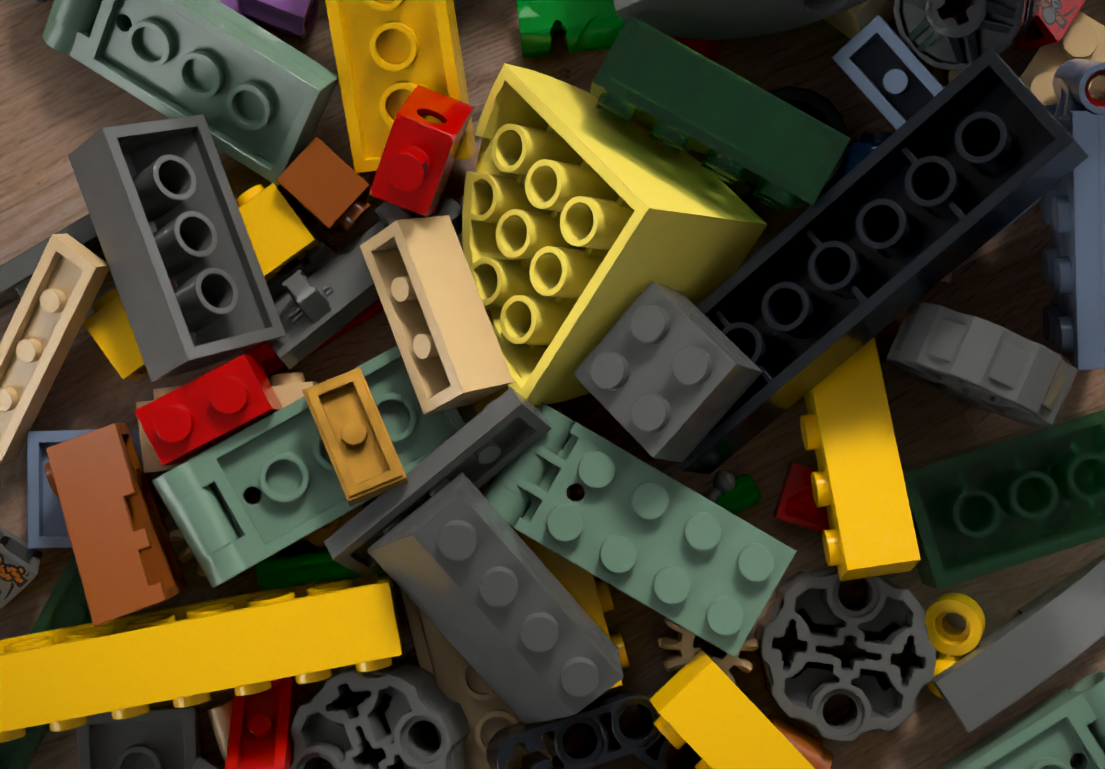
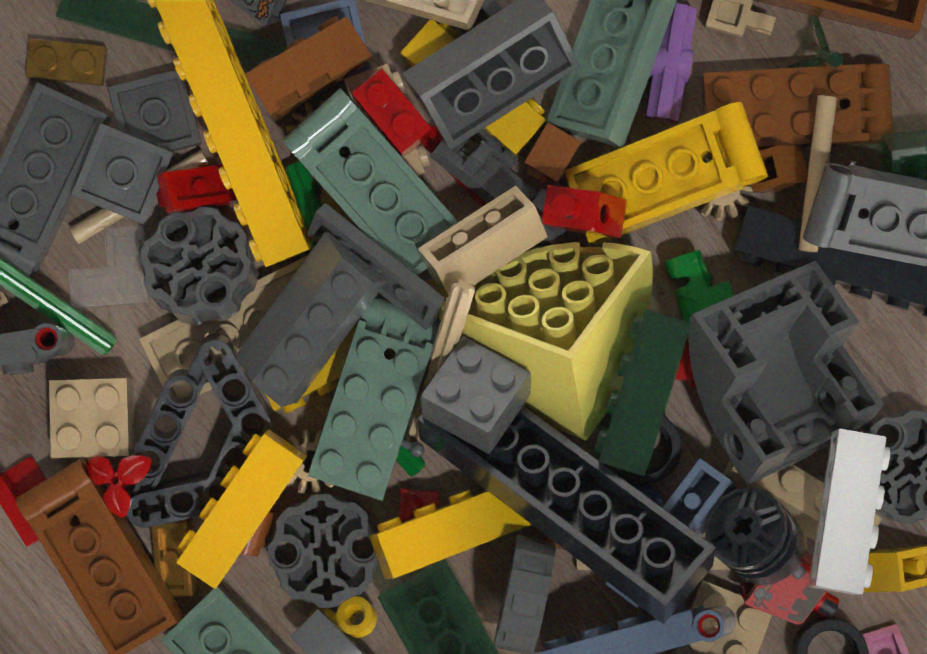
camera: 70 degrees right, 0 degrees up
pearl gold plate [302,367,408,506] -> none
none -> tan axle [408,280,475,441]

